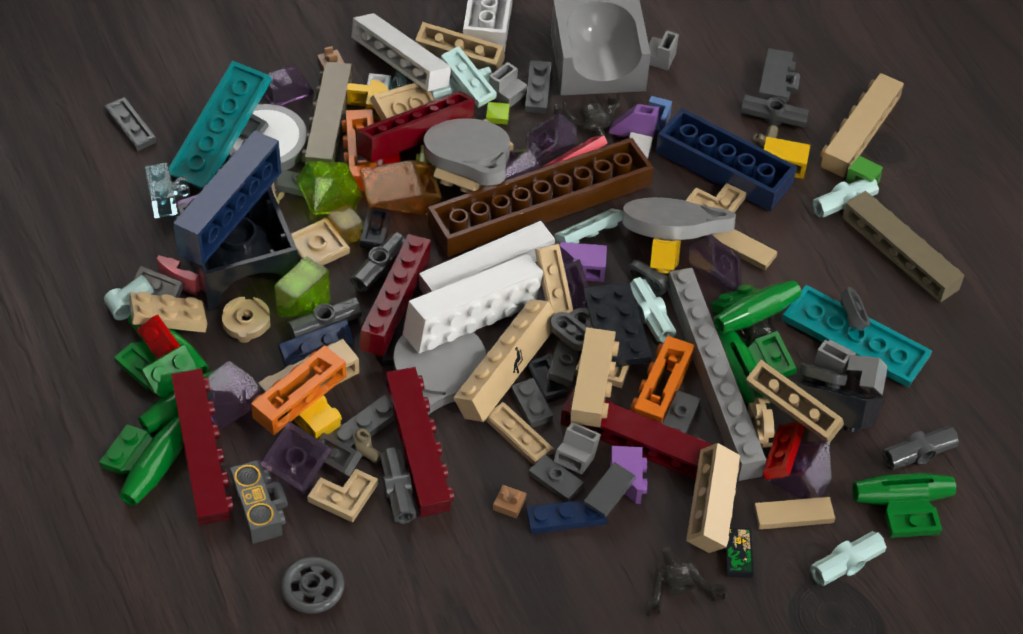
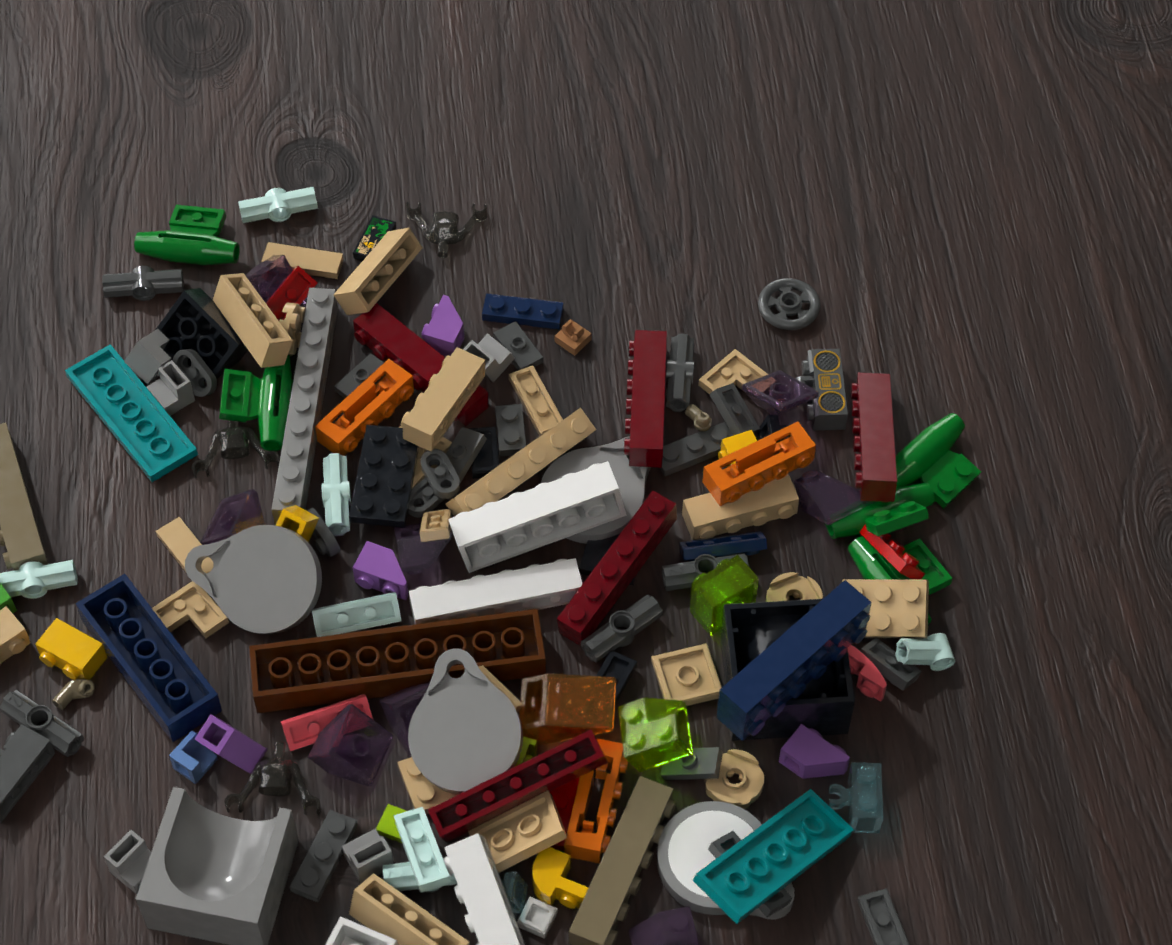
camera: 160 degrees left, 5 degrees up
clear yellow brick [328,204,363,244] -> none
dark grey tile [584,462,636,518] -> none
white tile [630,132,653,159] -> none
green plate [710,280,801,334] -> none
dark grey plate [839,287,870,331] -> none

